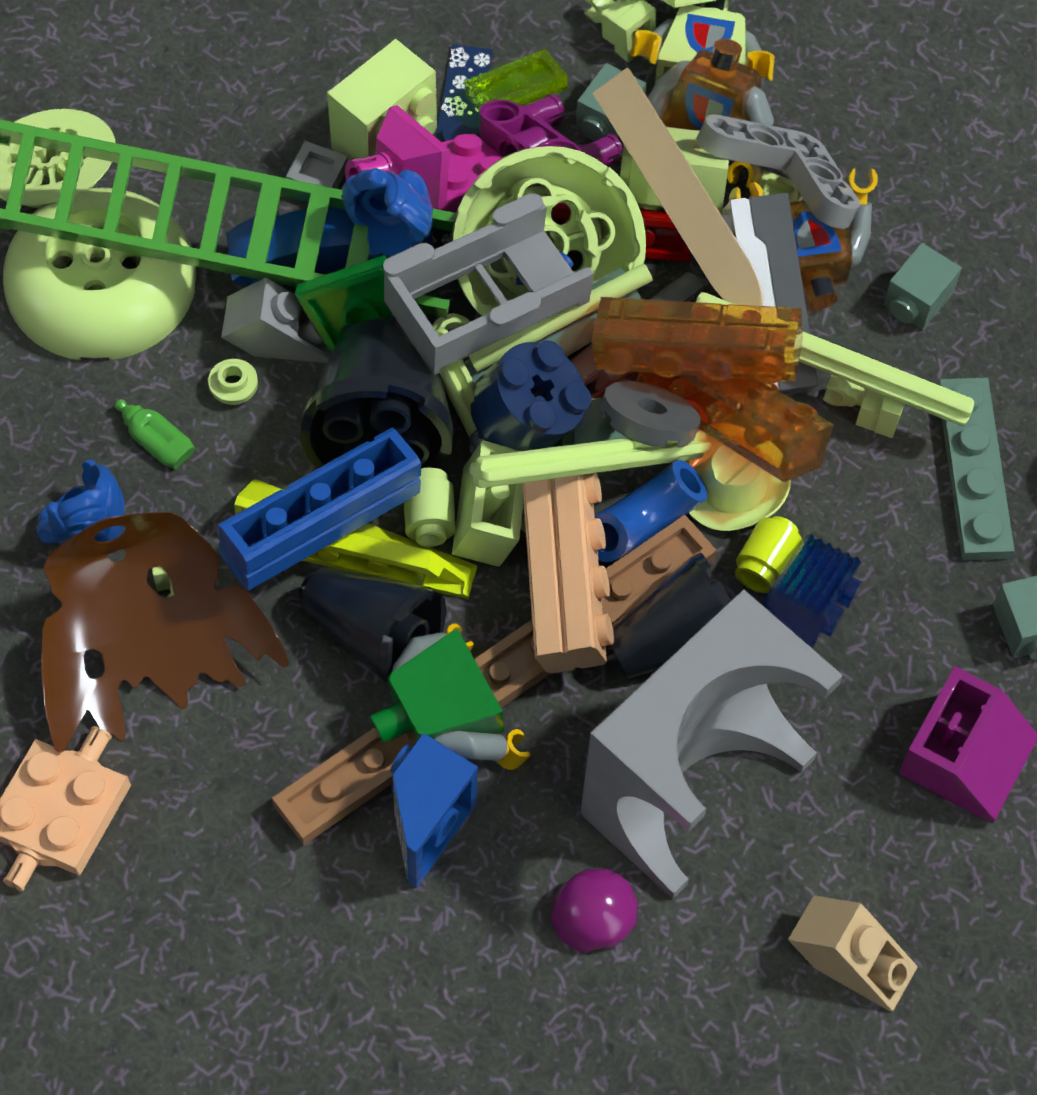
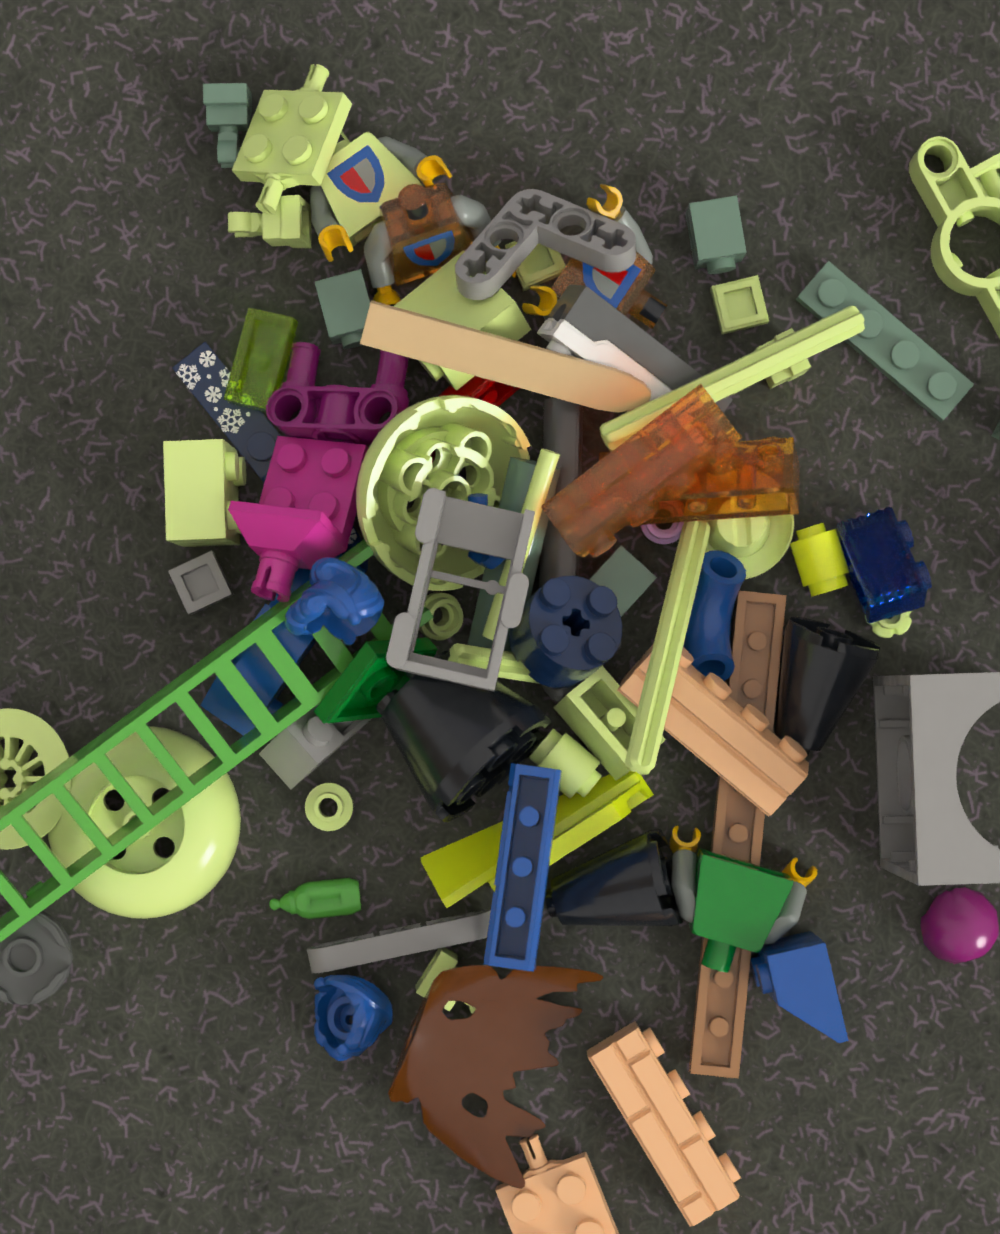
camera: 40 degrees left, 25 degrees up
dark grey tile [599,381,700,447] -> none
none -> light grey beam [307,909,491,973]
none -> light nougat brick [586,1021,741,1227]
none -> yellowish green tile [710,275,769,335]

